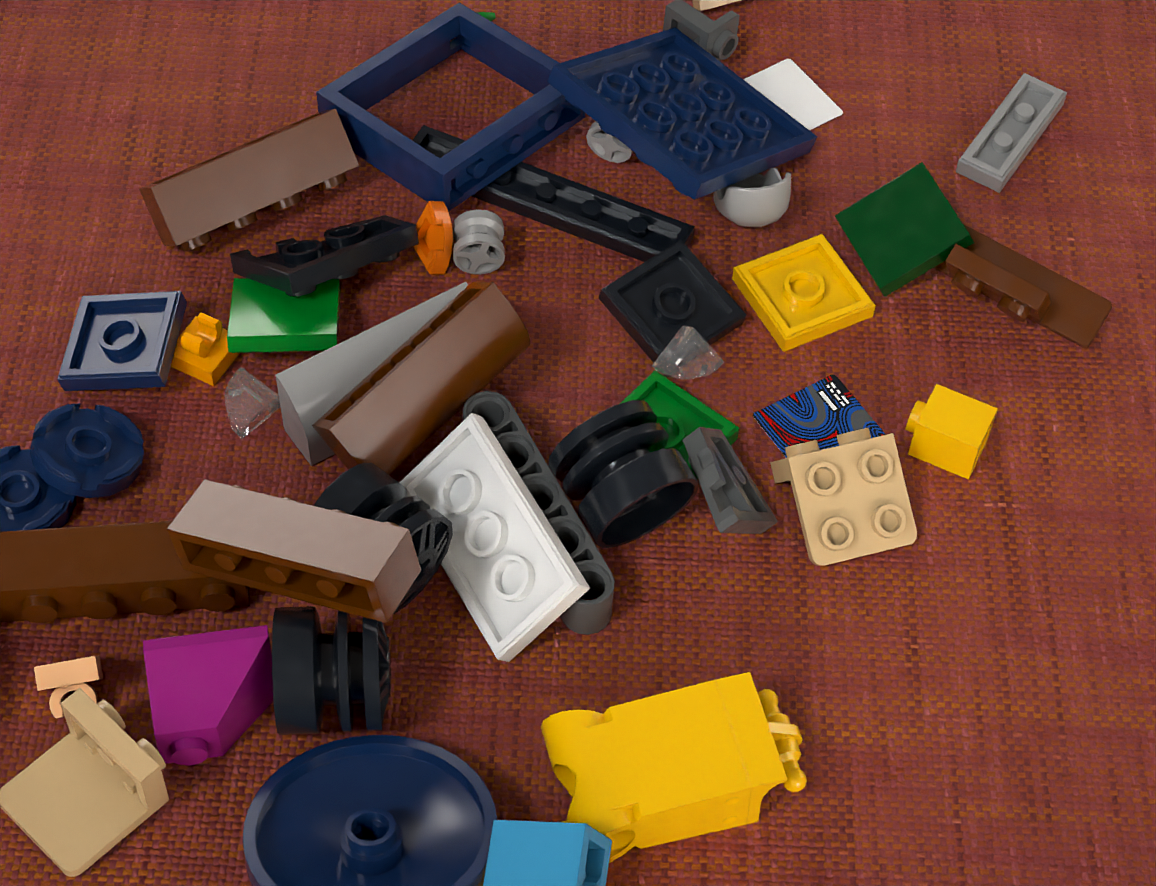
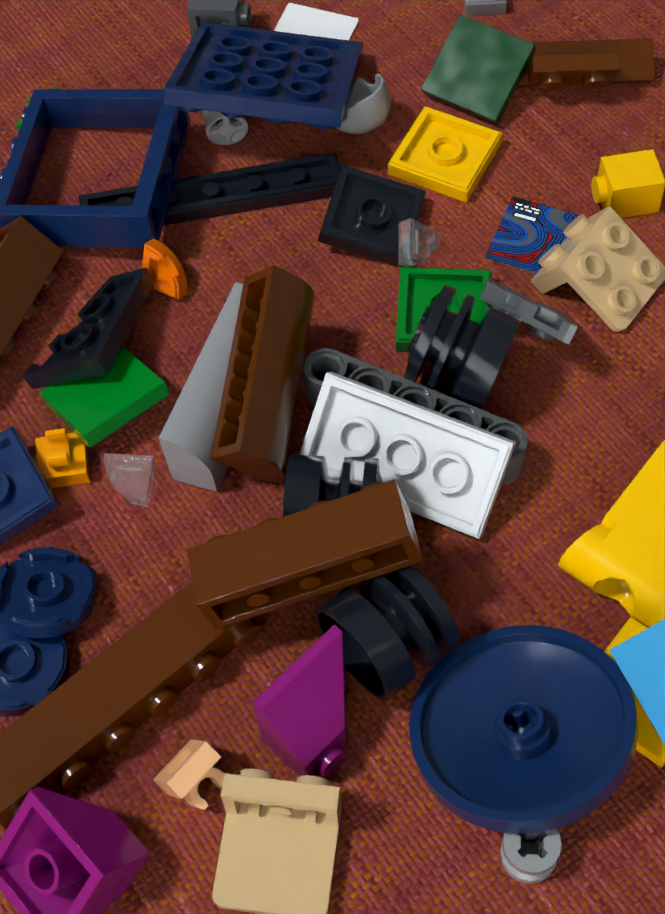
camera: 30 degrees left, 5 degrees up
light grey wheel [453,209,505,275] -> none

